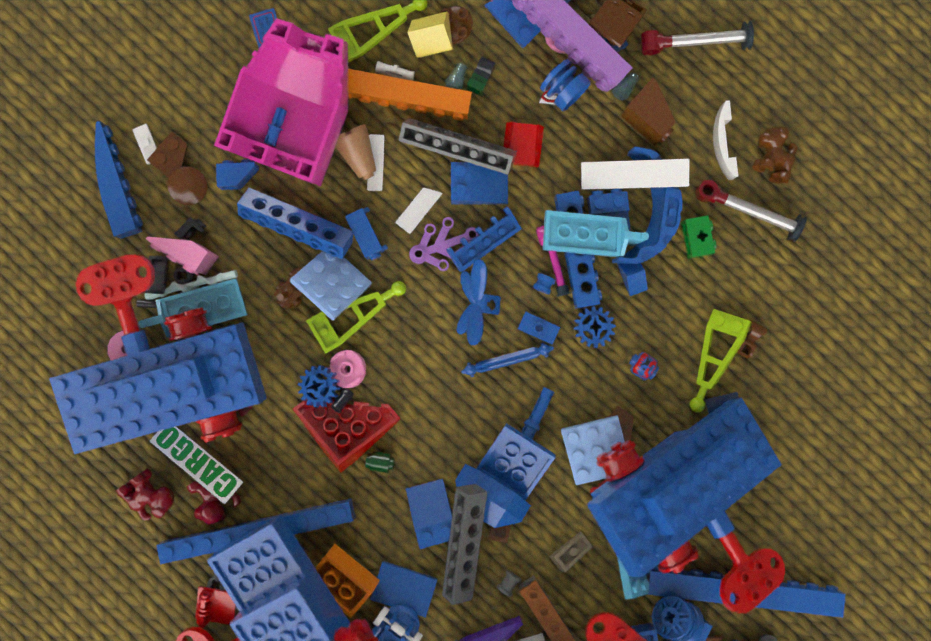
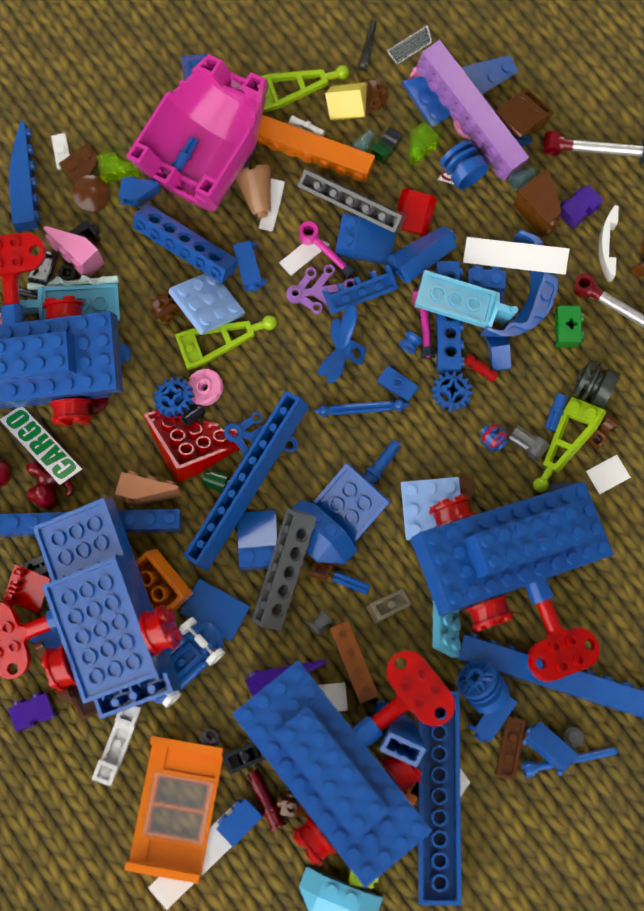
camera: 15 degrees right, 10 degrees down
none -> clear neon green arch [97,152,139,183]
none -> nougat slope [115,471,183,506]
none -> blue plate [120,344,132,363]
none -> blue brick [183,391,310,571]
none -> blue plant [224,412,298,458]
none -> dark pink piece [299,221,357,279]
none -> blue axle [333,571,370,595]
none -> blue slope [386,226,457,283]
none -> clear neon green slope [409,121,439,166]
none -> red axle [464,354,498,382]
none -> flat silver piece [508,425,550,461]
none -> blue axle [545,393,568,431]
none -> dark purple brick [560,185,604,229]
none -> pearl dark grey wheel [573,359,621,409]
none -> white sticker [586,455,631,494]

